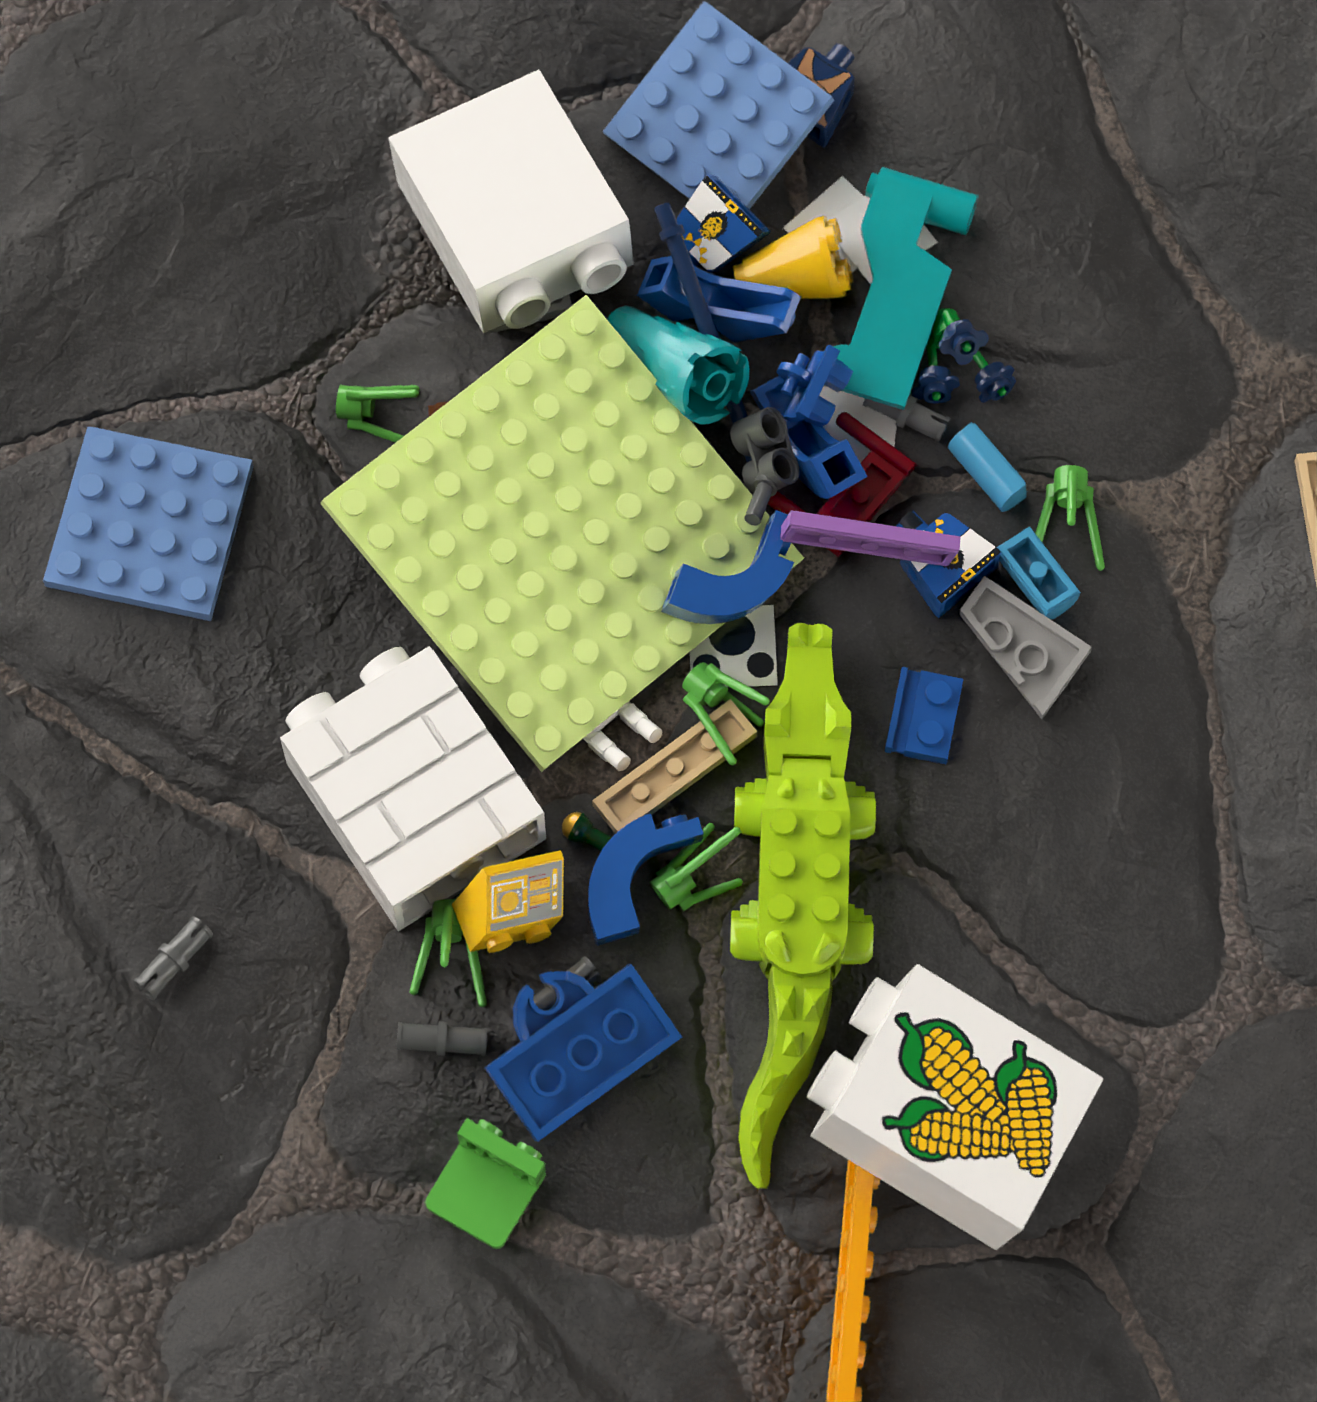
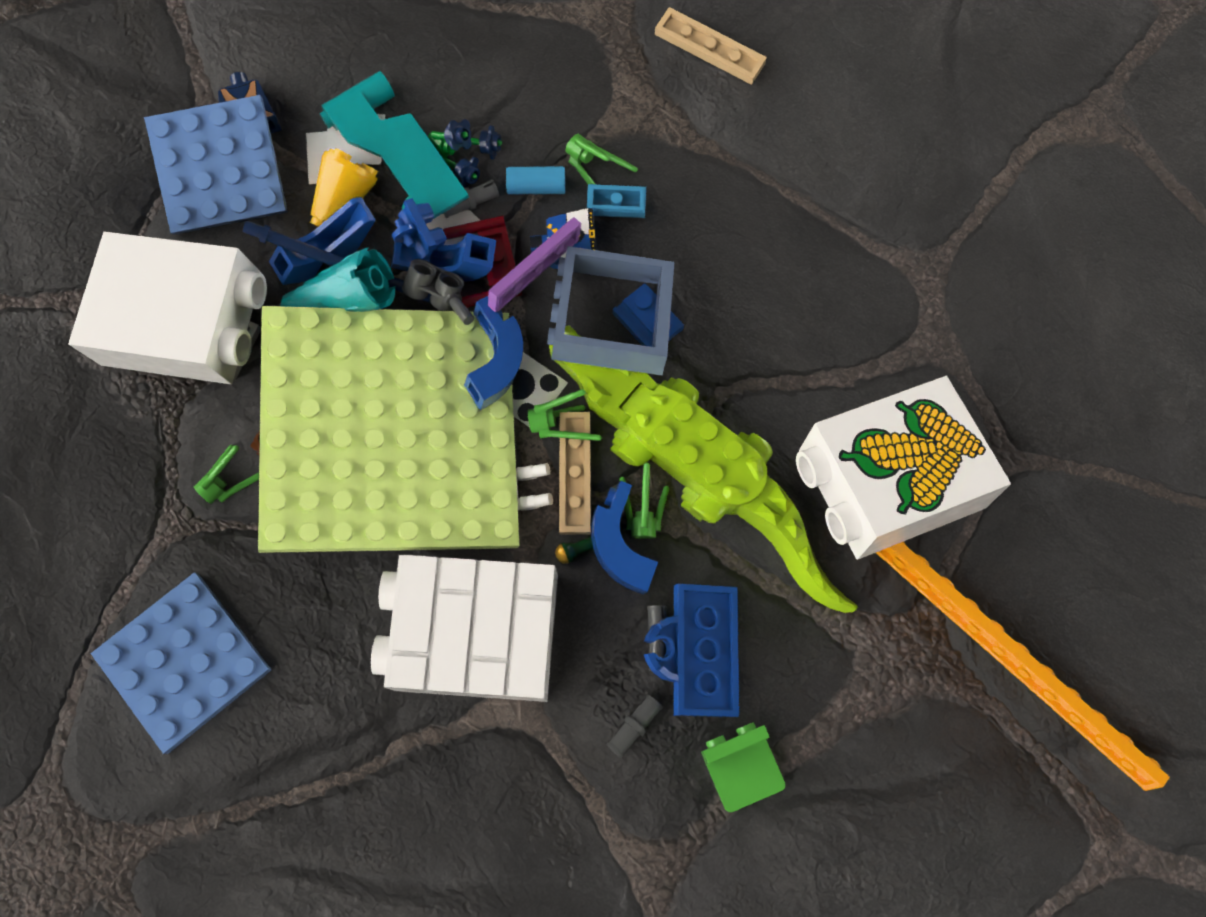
camera: 50 degrees left, 5 degrees up
dark grey pin [133,916,213,1000] -> none
bright green plant [410,899,487,1007] -> none
yellow slope [451,850,564,953] -> none
torso [676,175,771,273] -> none
light grey wing [959,576,1092,719] -> none
none -> sand blue window [547,246,674,375]

